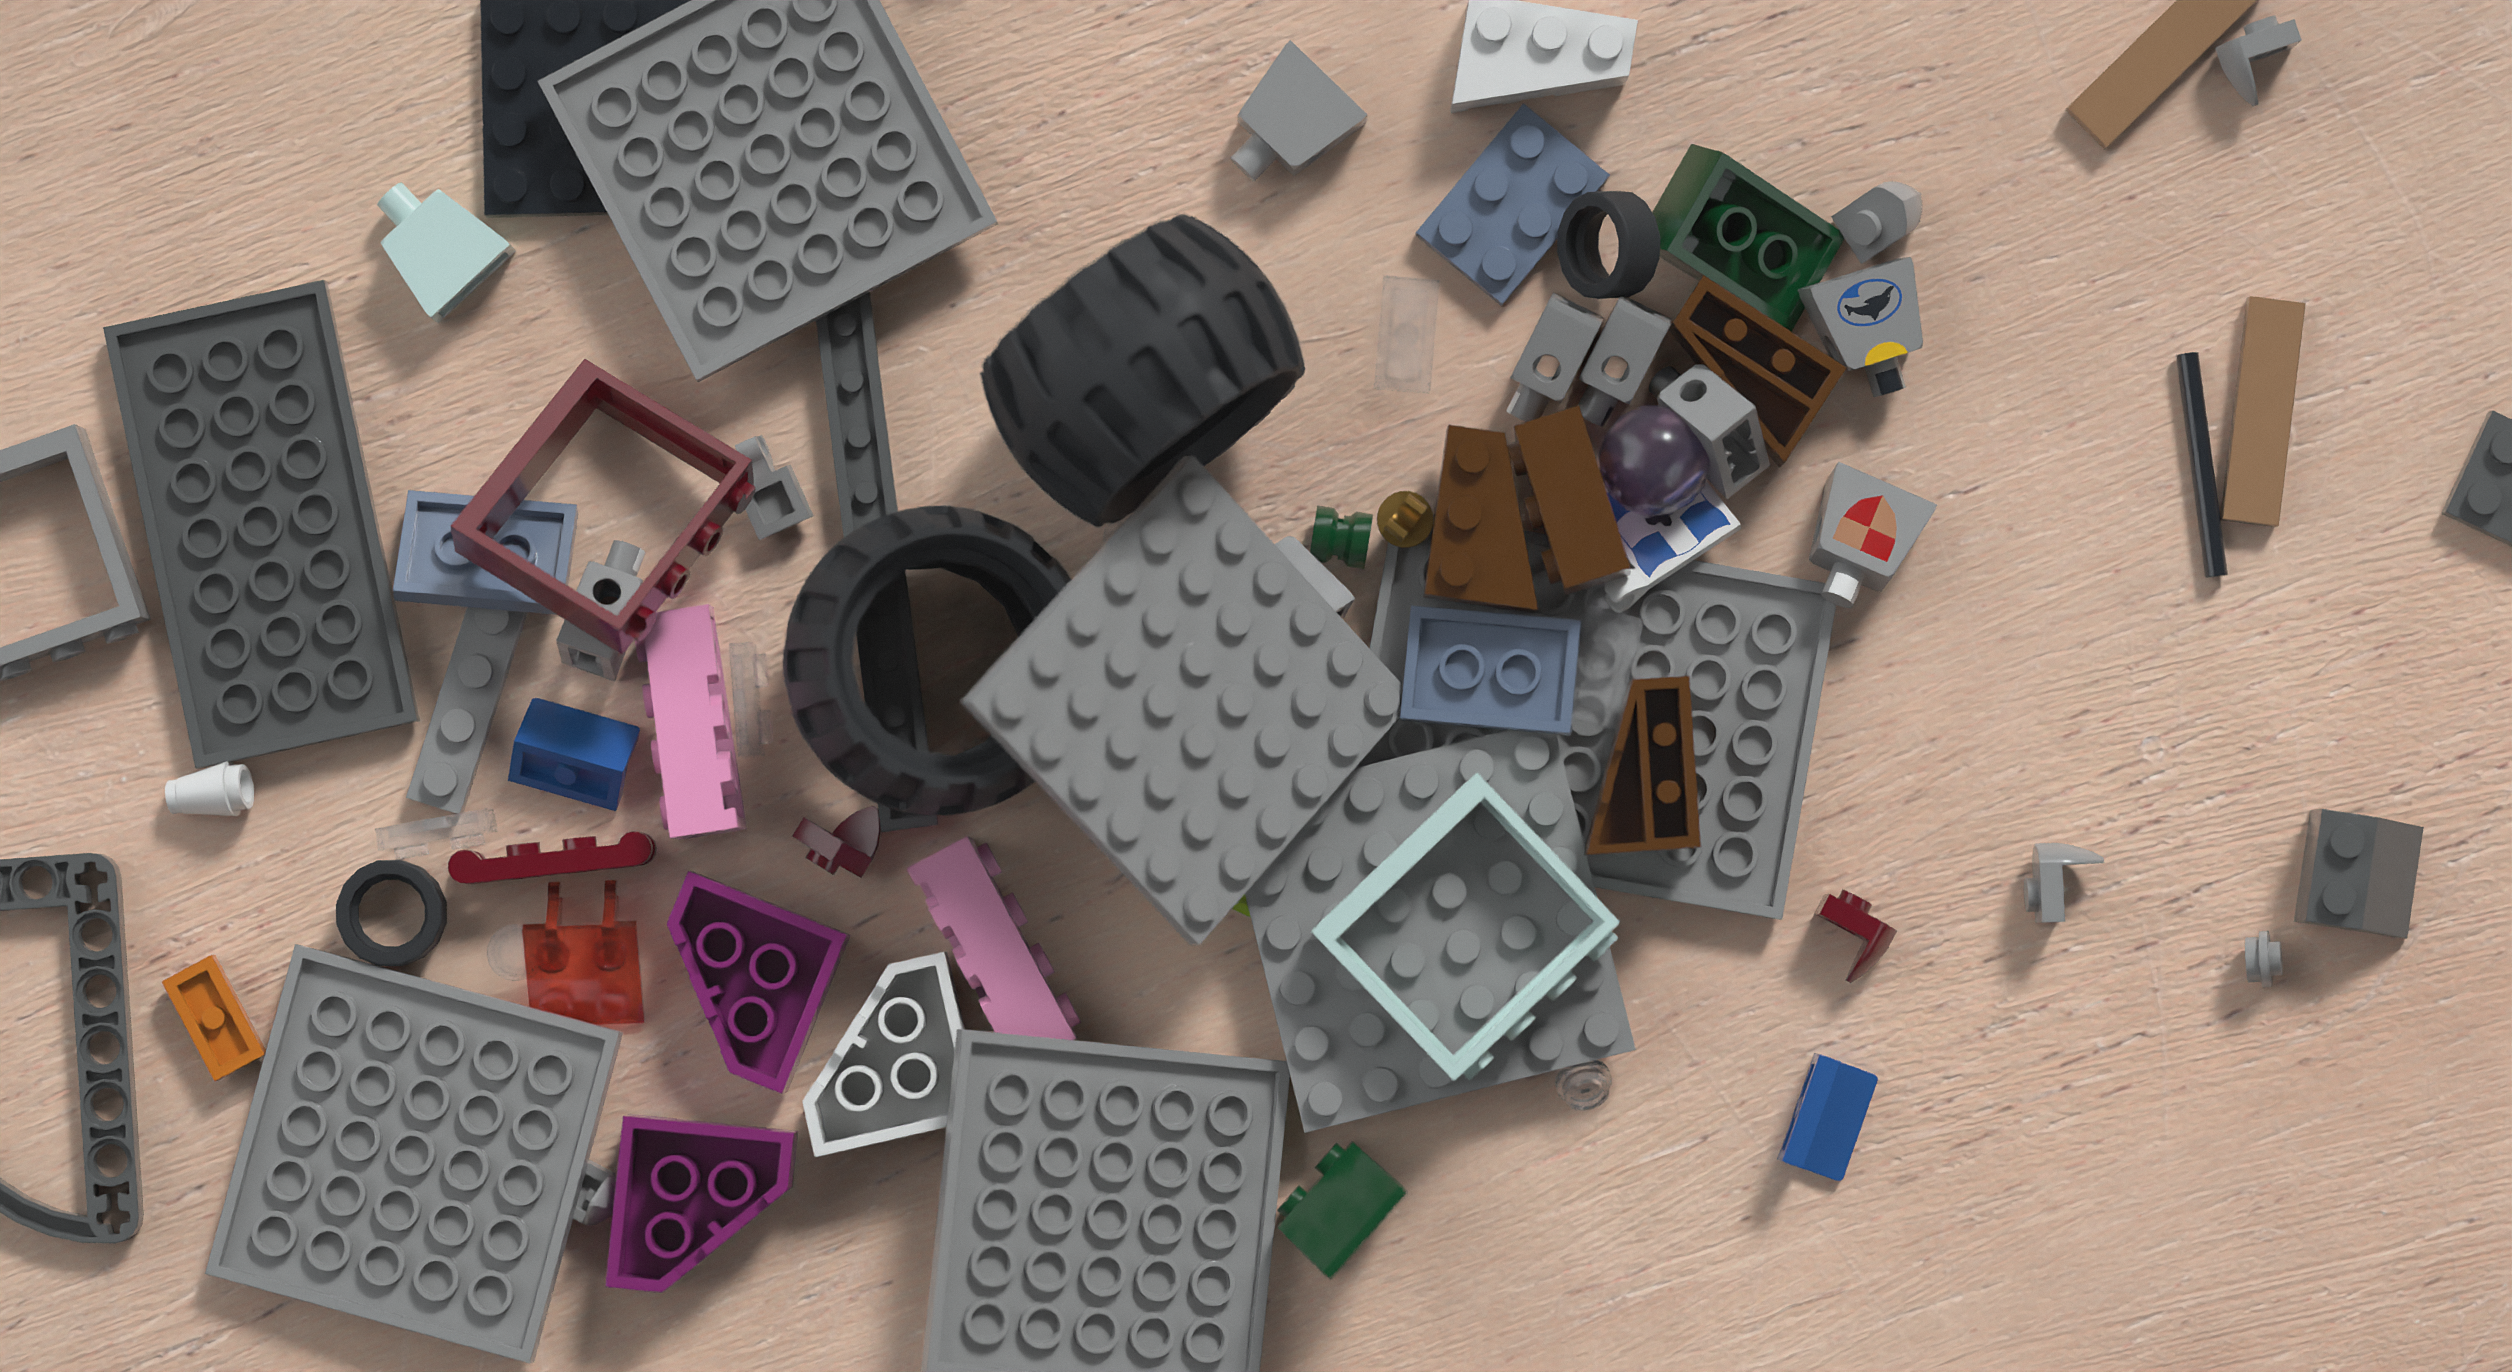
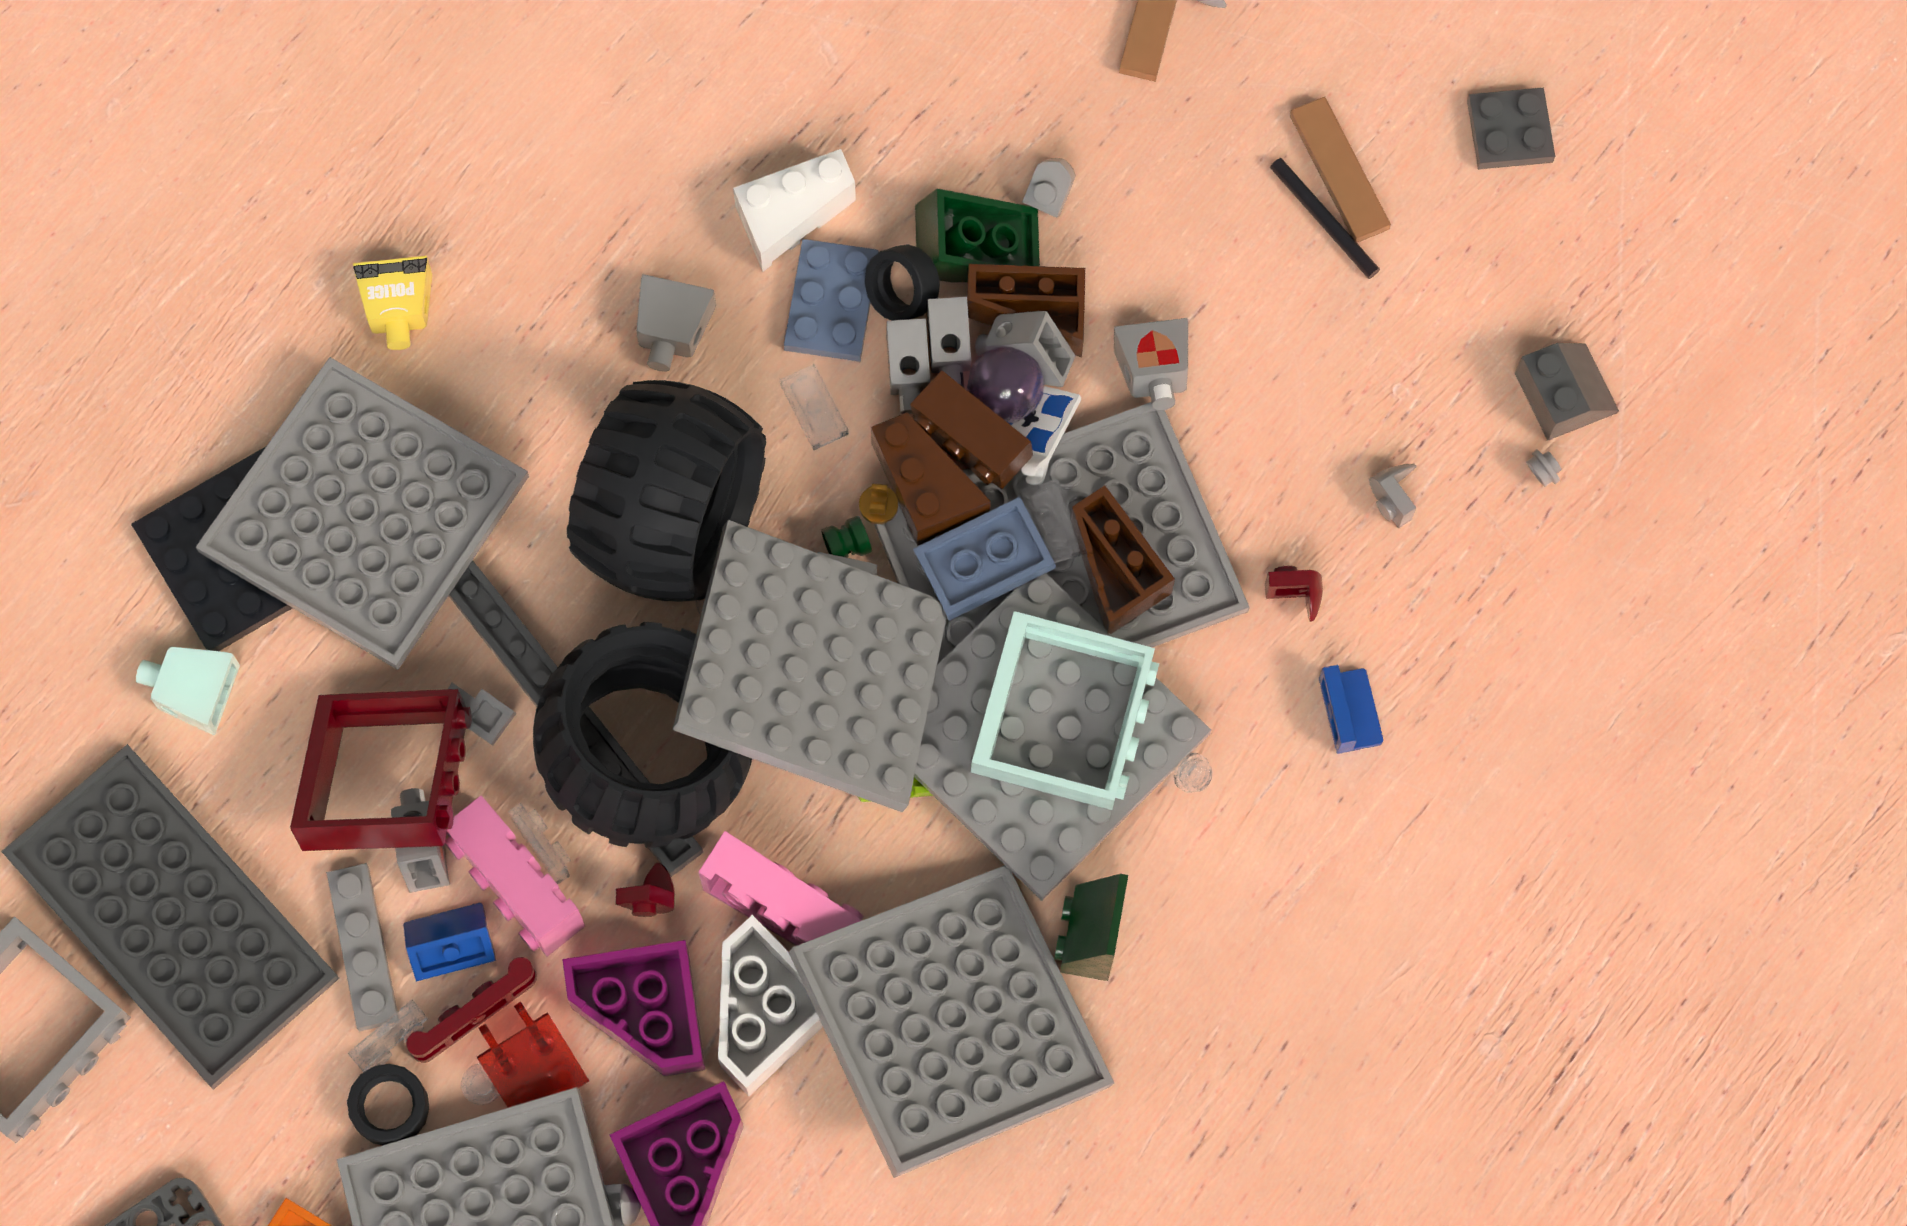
camera: 30 degrees left, 15 degrees down
white cone [165,761,254,816] -> none
sand blue plate [393,490,578,615] -> none
light grey torso [1798,257,1923,397] -> none

